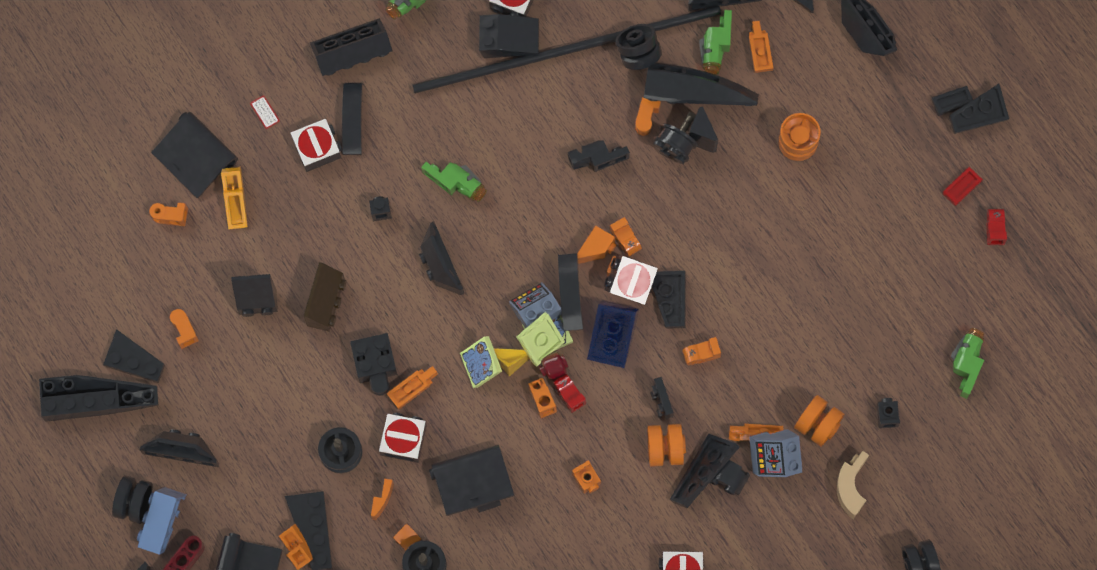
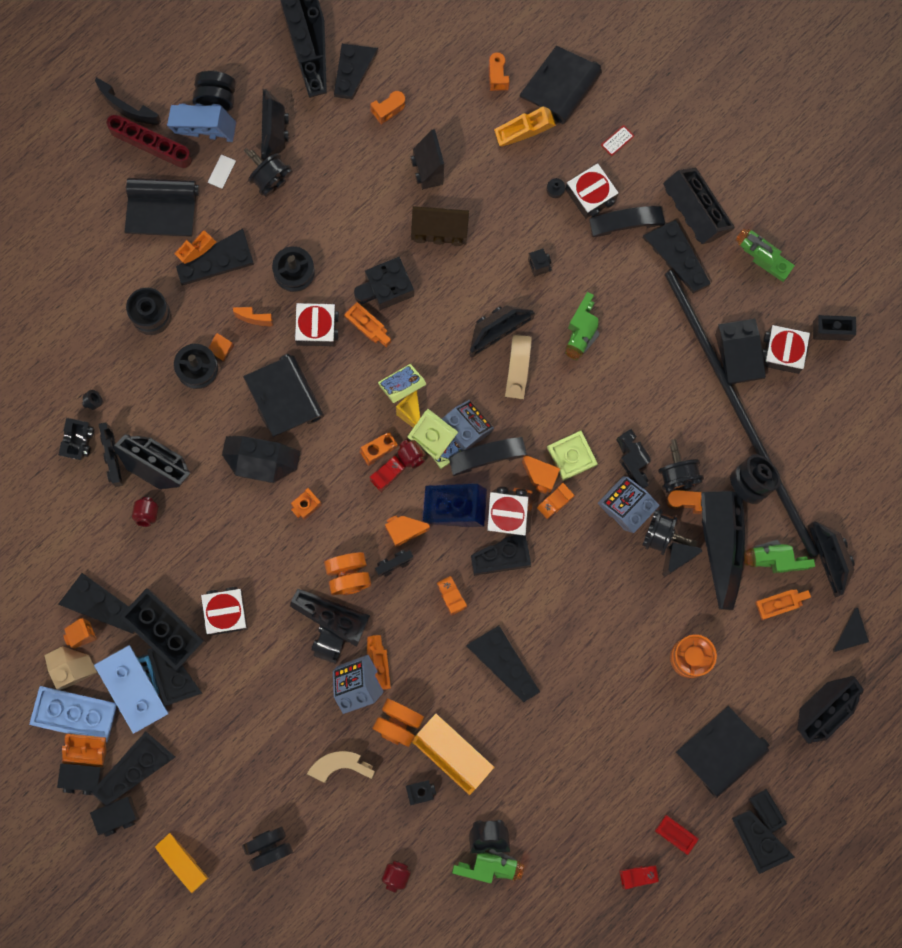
camera: 70 degrees right, 5 degrees up
none -> white sticker [208,155,236,188]
none -> black wedge [222,436,301,483]
none -> black wheel [244,148,292,197]
none -> dark red head [382,861,411,893]
none -> orange slope [385,515,430,547]
none -> light orange brick [412,714,494,795]
none -> black wing [466,625,540,703]
none -> black cylinder [469,820,510,854]
none -> tan arch [505,334,532,399]
none -> black tile [546,178,565,198]
none -> yellowish green tile [547,431,598,481]
none -> sand blue piece [598,476,660,533]
none -> black wing [642,220,711,293]
none -> black wheel [658,439,704,493]
none -> black door [676,706,770,798]

